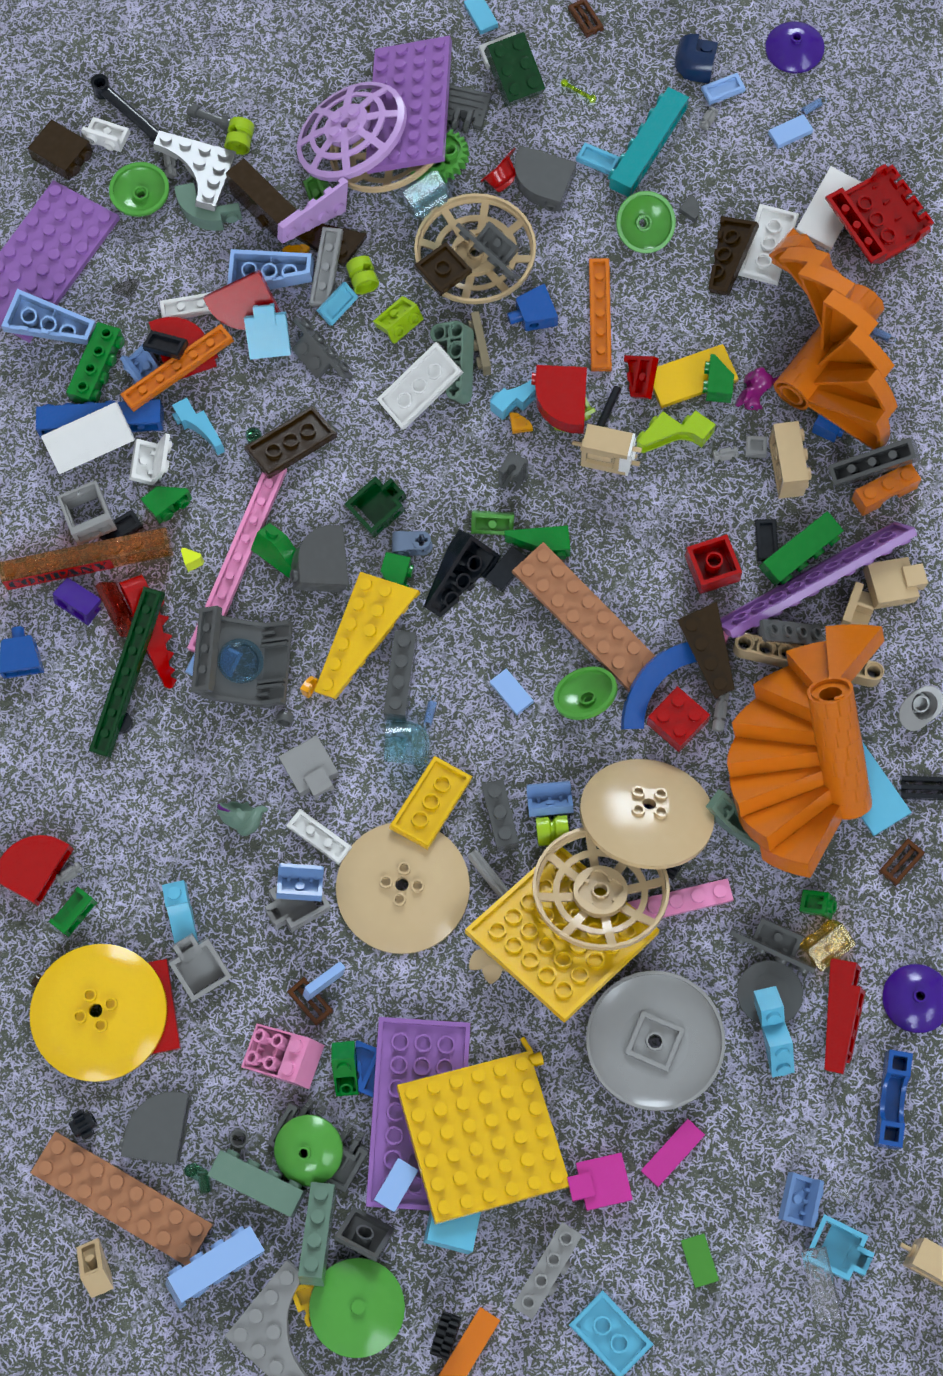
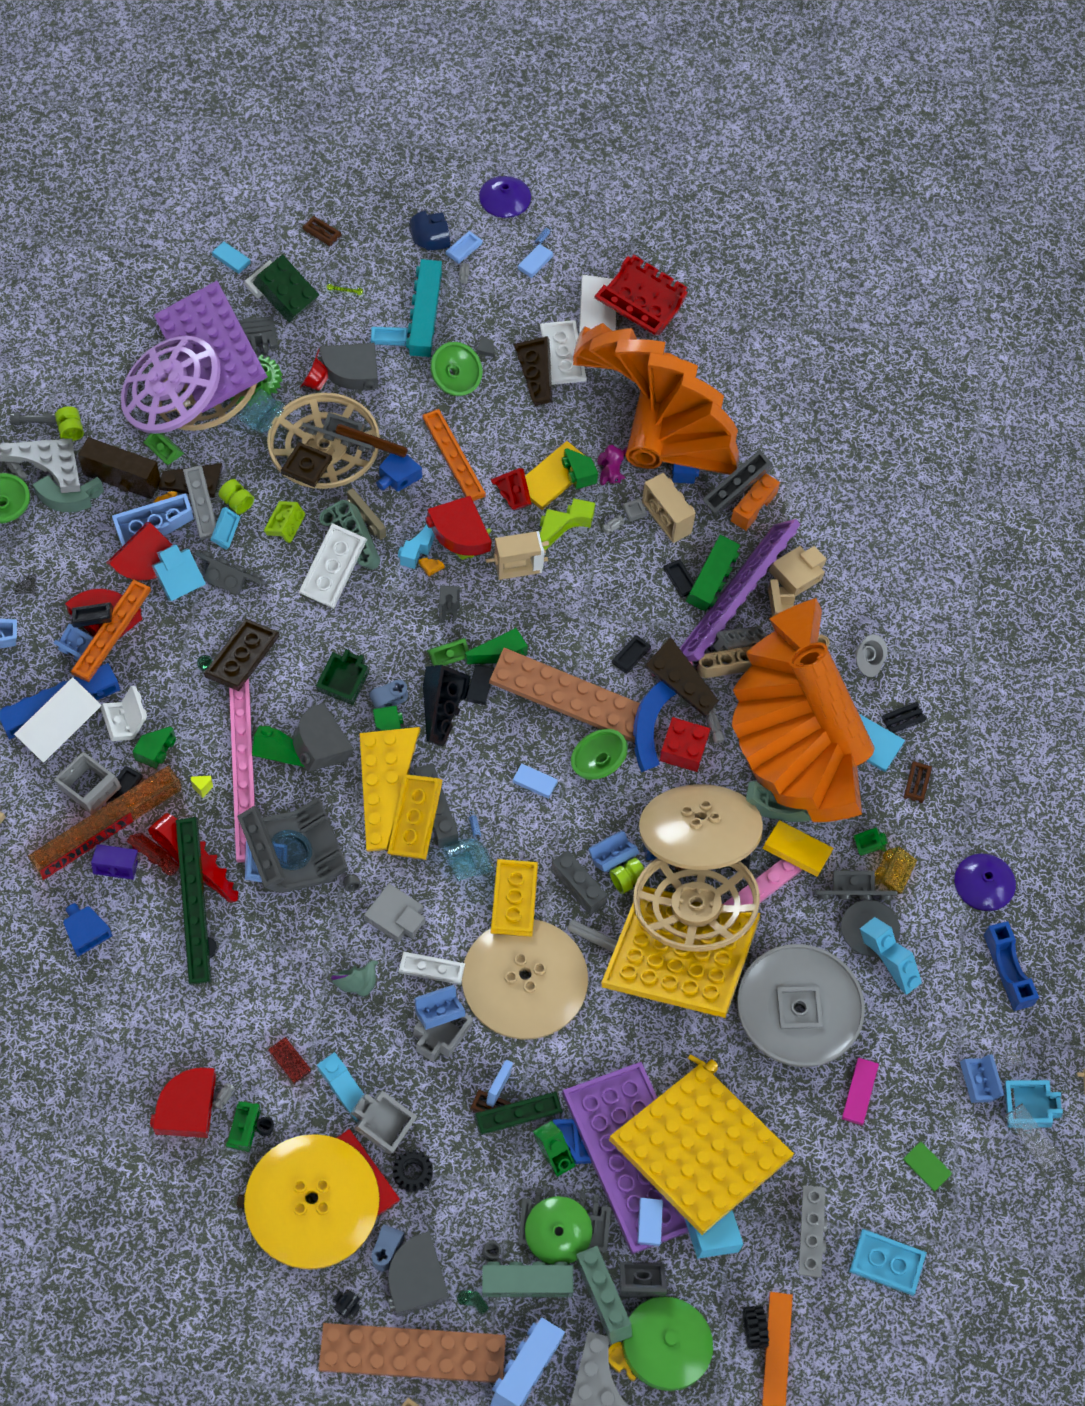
camera: 35 degrees left, 10 degrees down
green brick [66,322,125,404] -> none
white tile [160,292,212,318] -> none
medium azure slope [172,398,225,455] -> none
bright pink slope [241,1024,325,1089] -> none
lavender wing [277,177,348,244] -> none
light orange tile [300,676,319,698] -> none
tan plate [469,949,507,984] -> none
dark pink piece [567,1152,633,1211] -> none
black bar [596,386,621,427] -> none
red brick [685,534,742,594] -> none
red wedge [825,958,866,1074] -> none
none -> black hinge [256,1117,274,1137]
none -> clear red plate [268,1037,312,1084]
none -> reddish brown axle [335,424,408,458]
none -> sand blue piece [371,1224,405,1272]
none -> yellow tile [387,774,443,860]
none -> black tyre [393,1149,433,1193]
none -> dark green tile [474,1091,563,1136]
none -> black tile [612,635,651,674]
none -> yellow tile [762,820,834,877]

